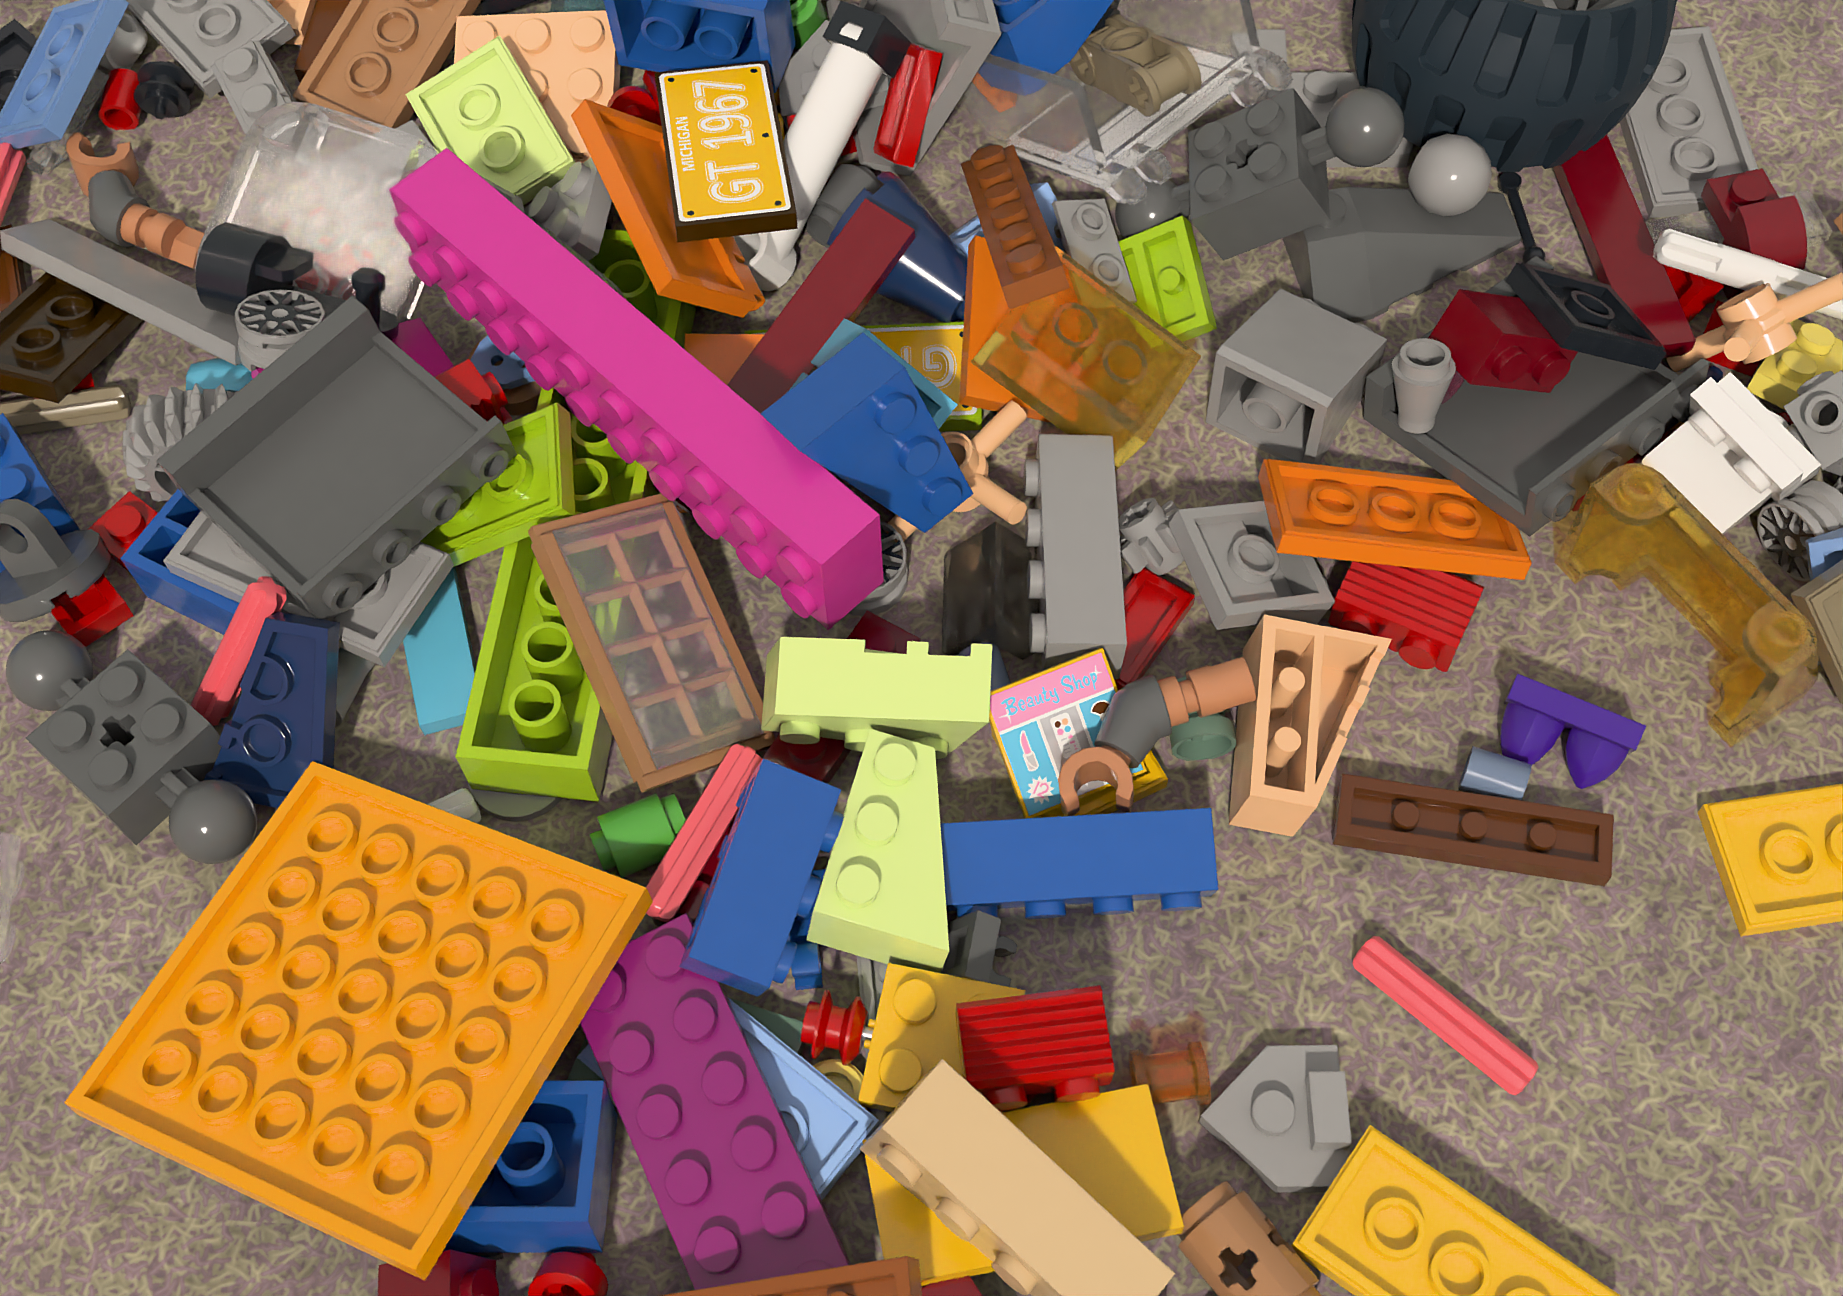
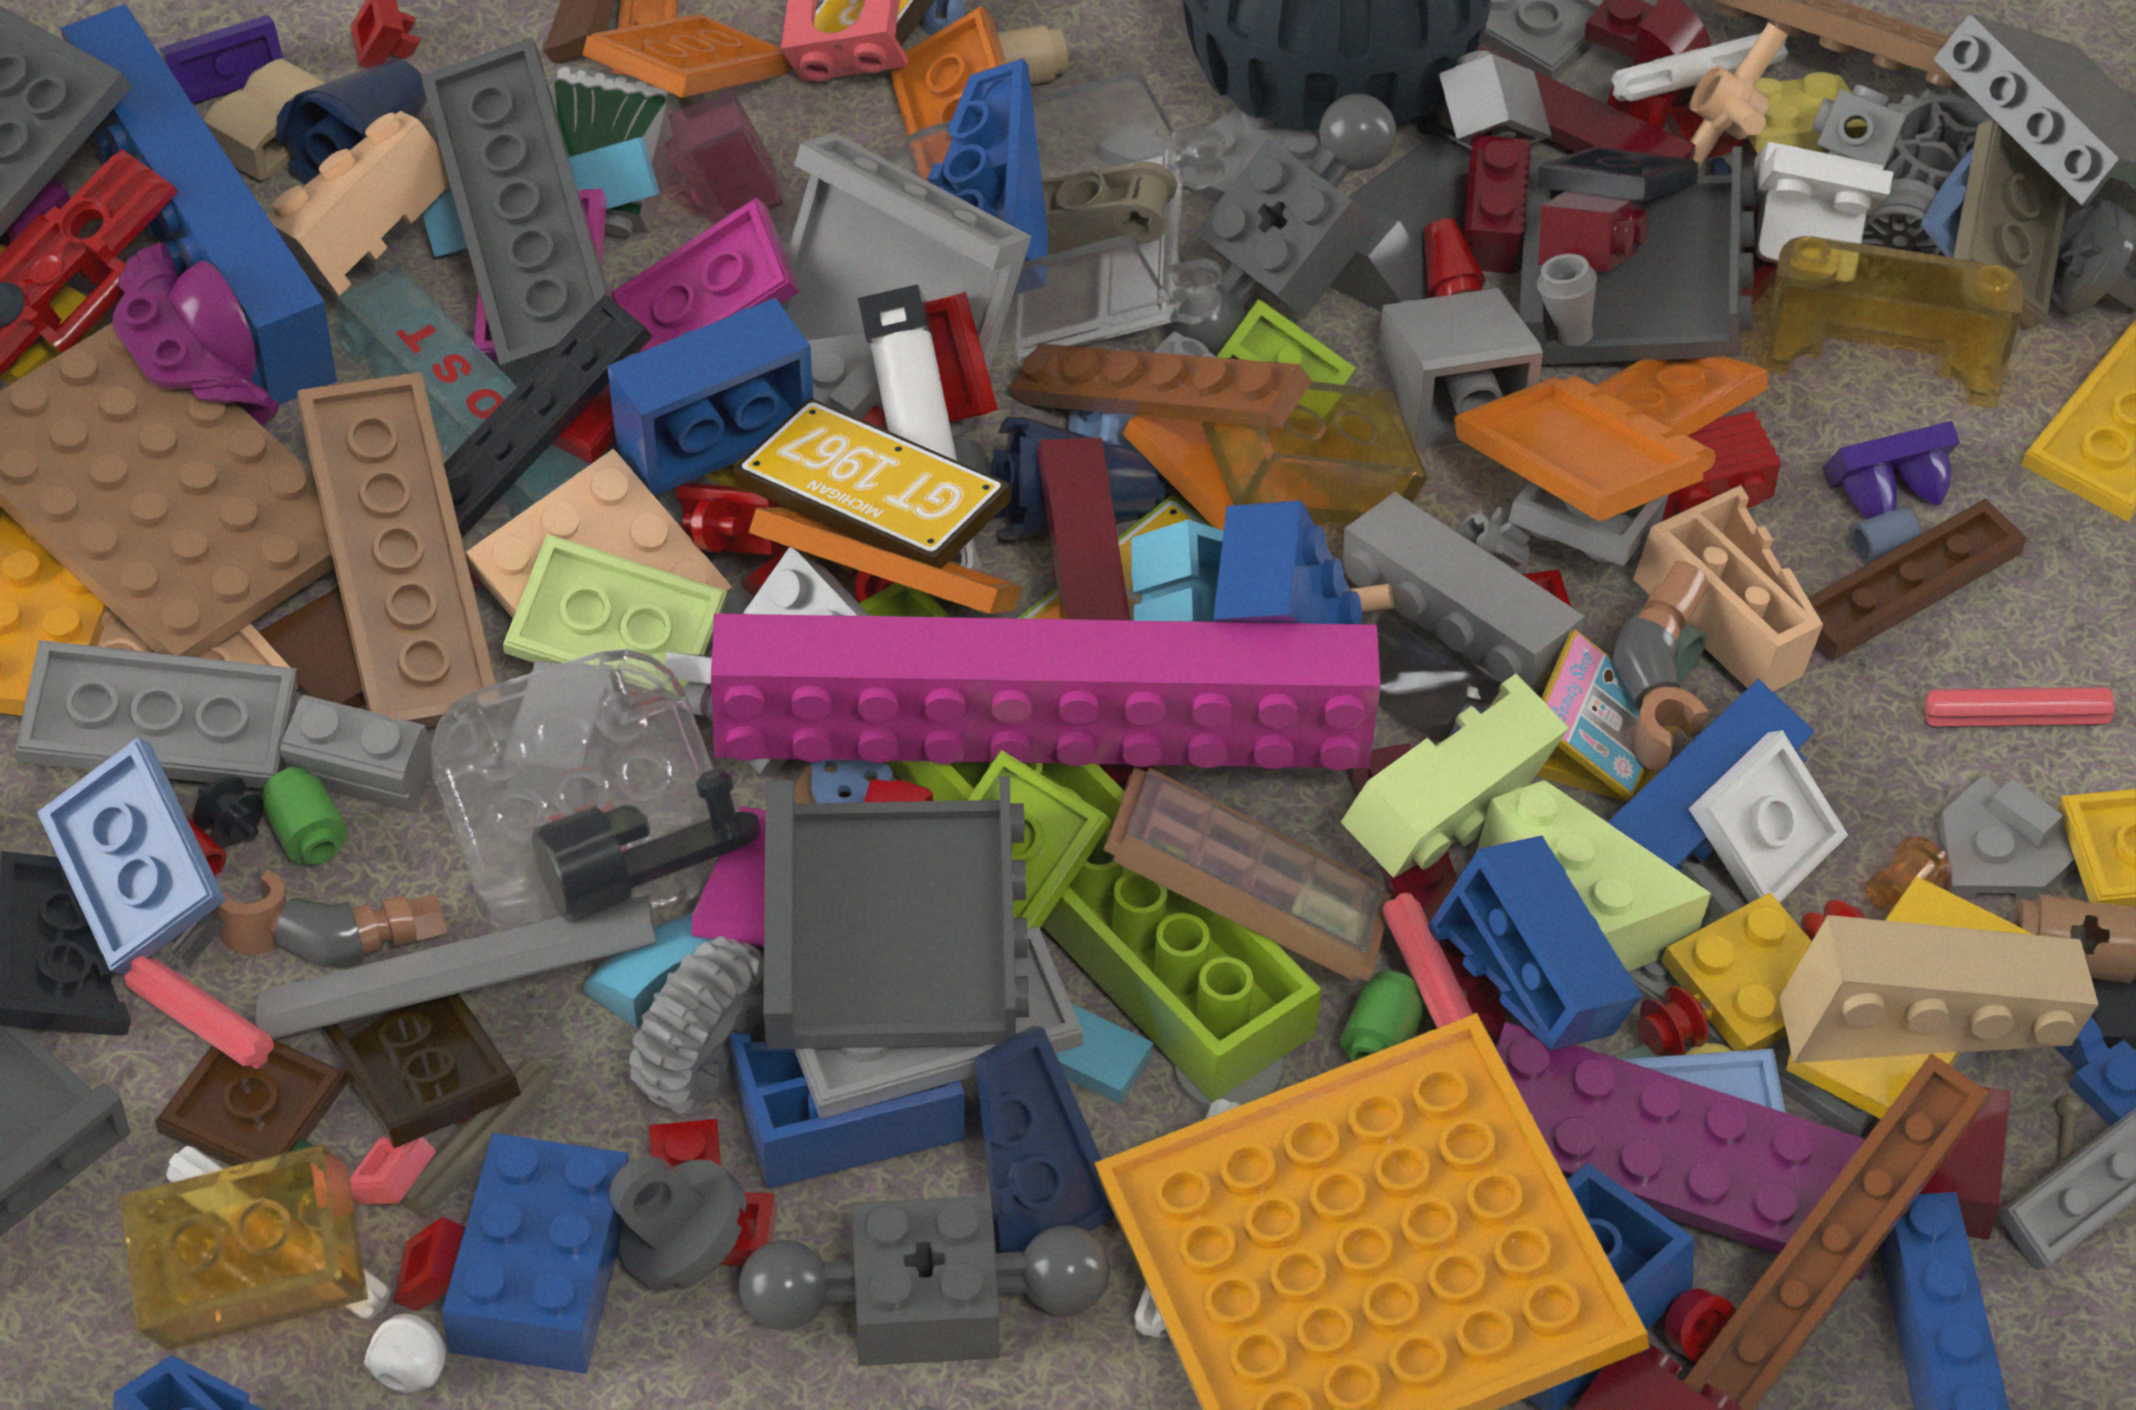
camera: 50 degrees left, 10 degrees down
coral axle [191,576,287,726] -> none
light grey wheel [235,289,325,372] -> none
red brick [956,985,1115,1111] -> none
light grey piece [1408,134,1492,216] -> none
none -> bright green brick [263,767,348,865]
none -> red cone [1422,218,1486,298]
none -> light grey brick [1439,50,1552,145]
none -> orange hinge [1454,376,1716,522]
none -> dark red brick [1463,135,1531,274]
none -> white tile [1689,730,1848,903]

